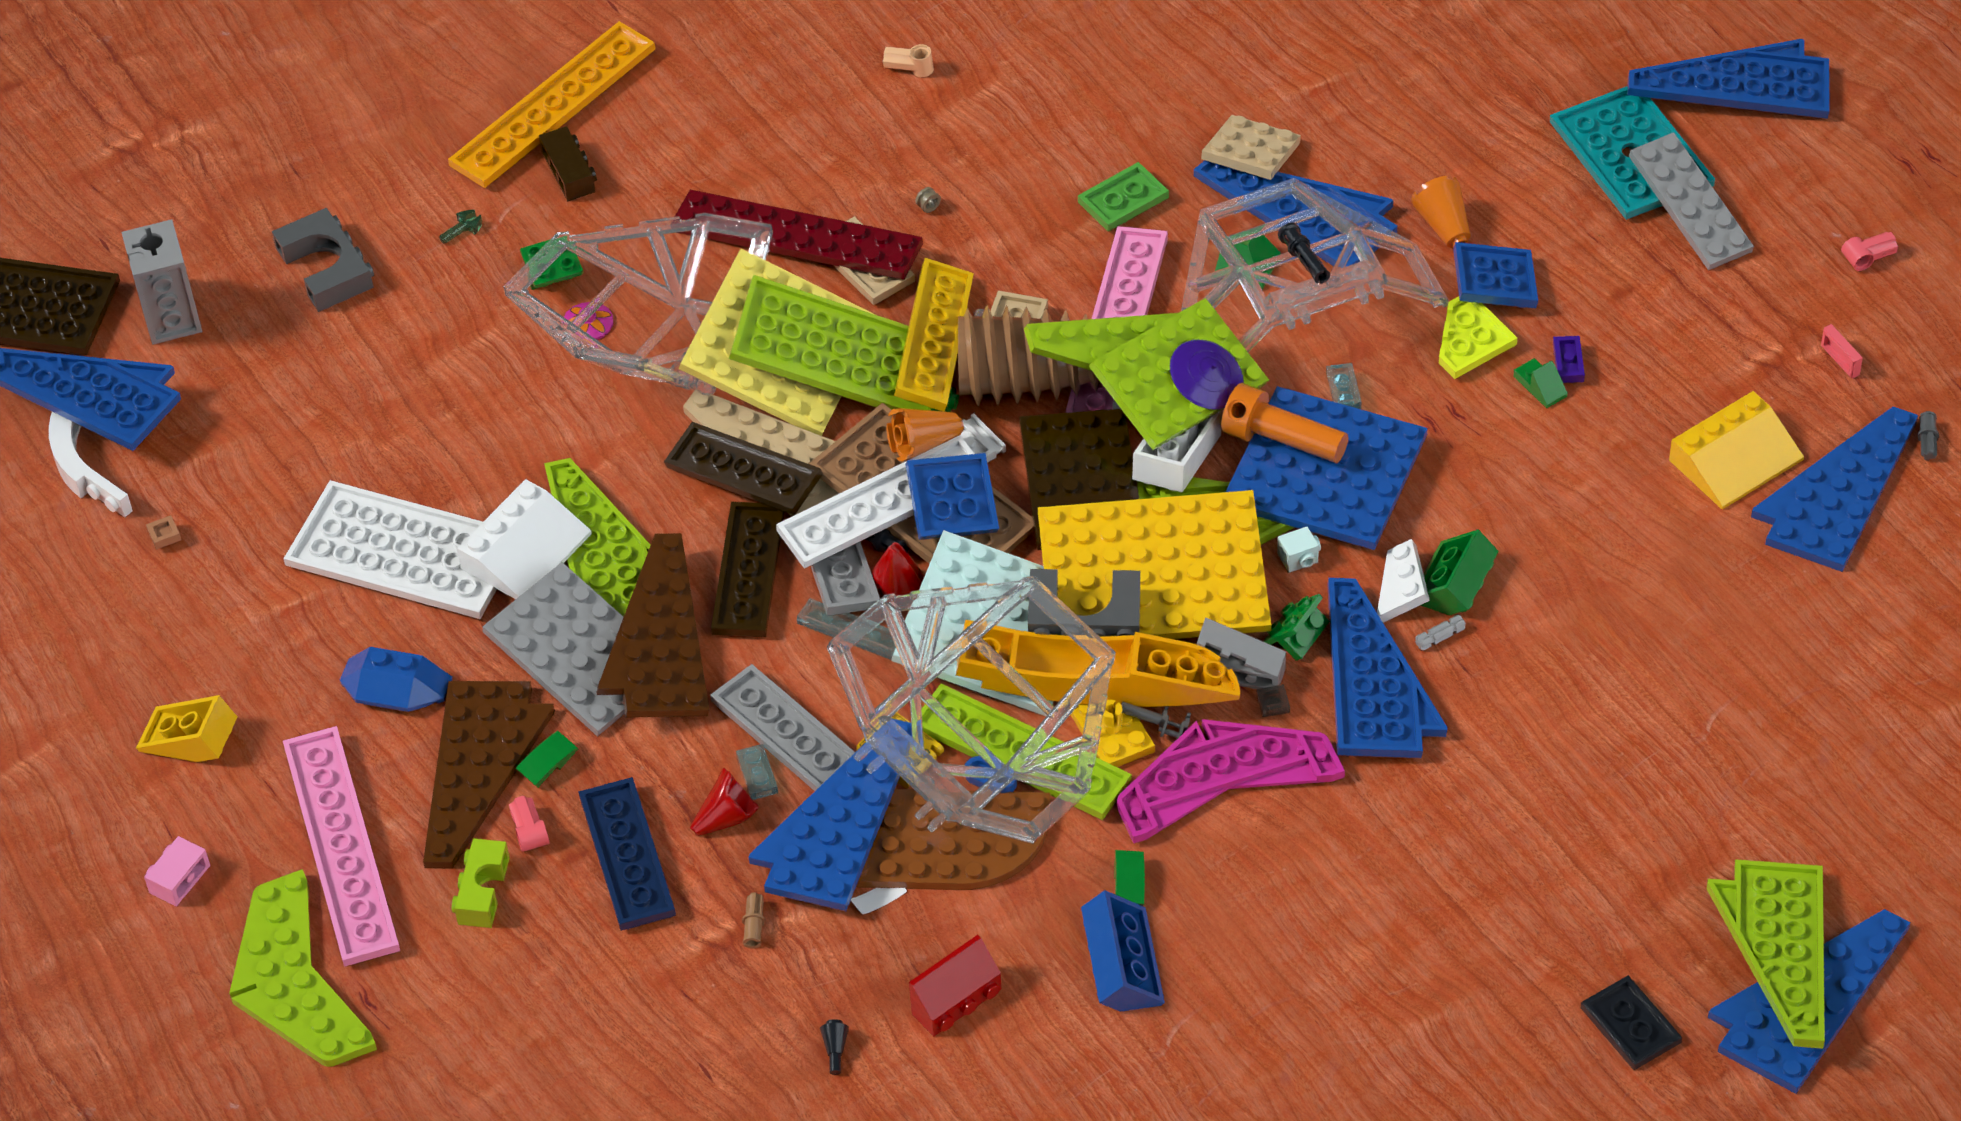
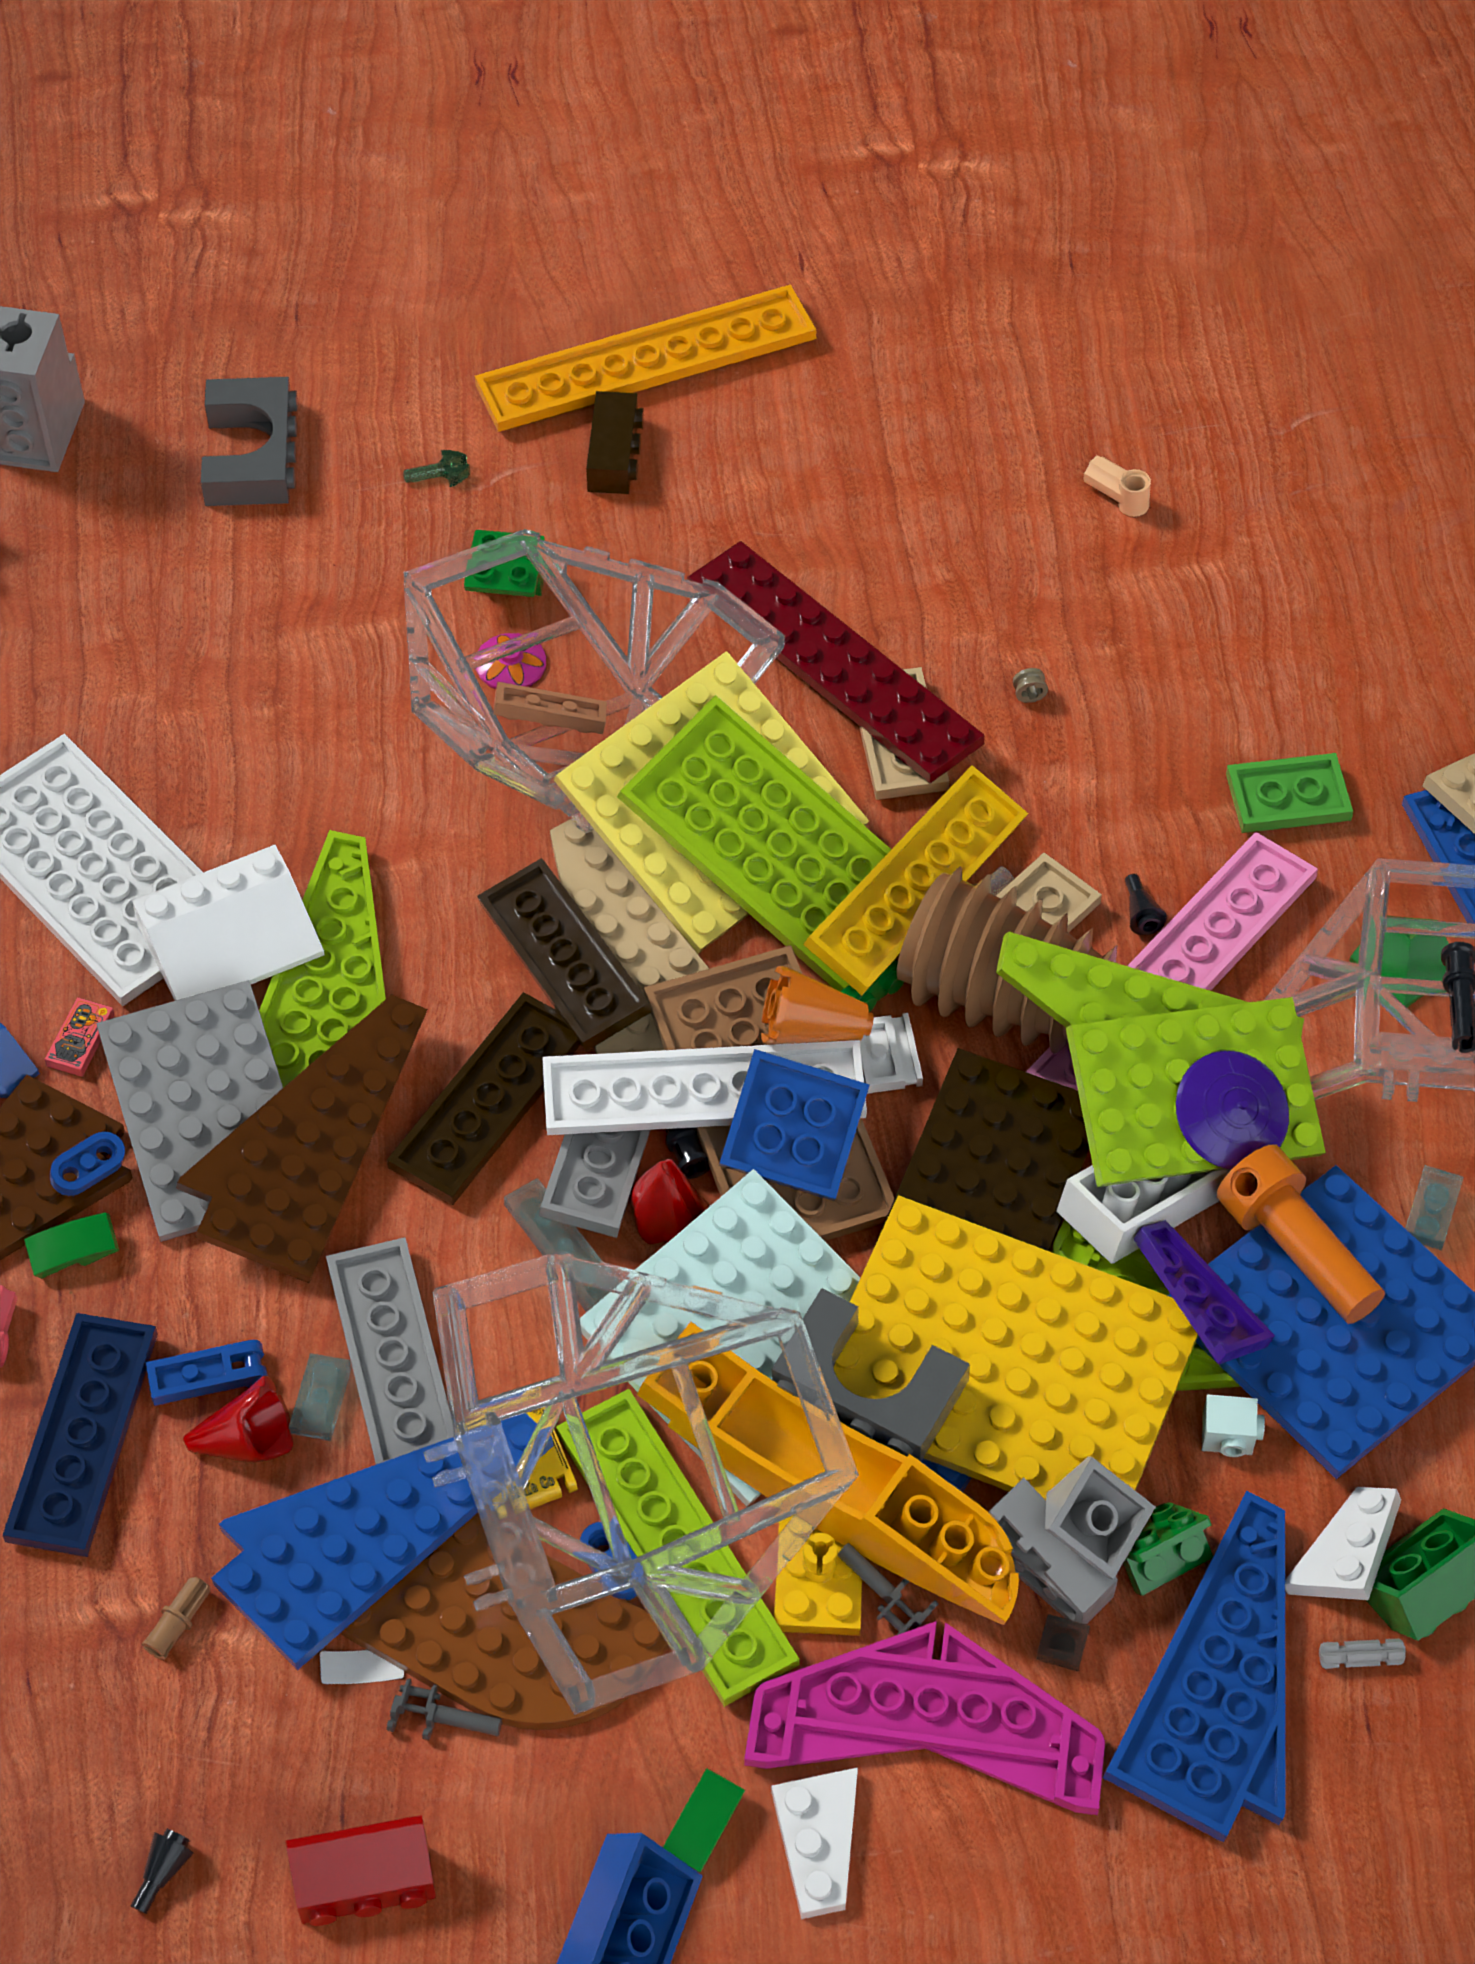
camera: 25 degrees right, 5 degrees up
none -> tile [45,997,115,1077]
none -> blue plate [50,1132,125,1196]
none -> blue plate [146,1340,268,1406]
none -> dark grey piece [387,1678,502,1740]
none -> nougat plate [493,682,607,734]
none -> white wing [771,1767,858,1919]
none -> light grey slope [1045,1457,1155,1579]
none -> black cone [1125,874,1167,935]
none -> dark purple wing [1133,1220,1275,1365]

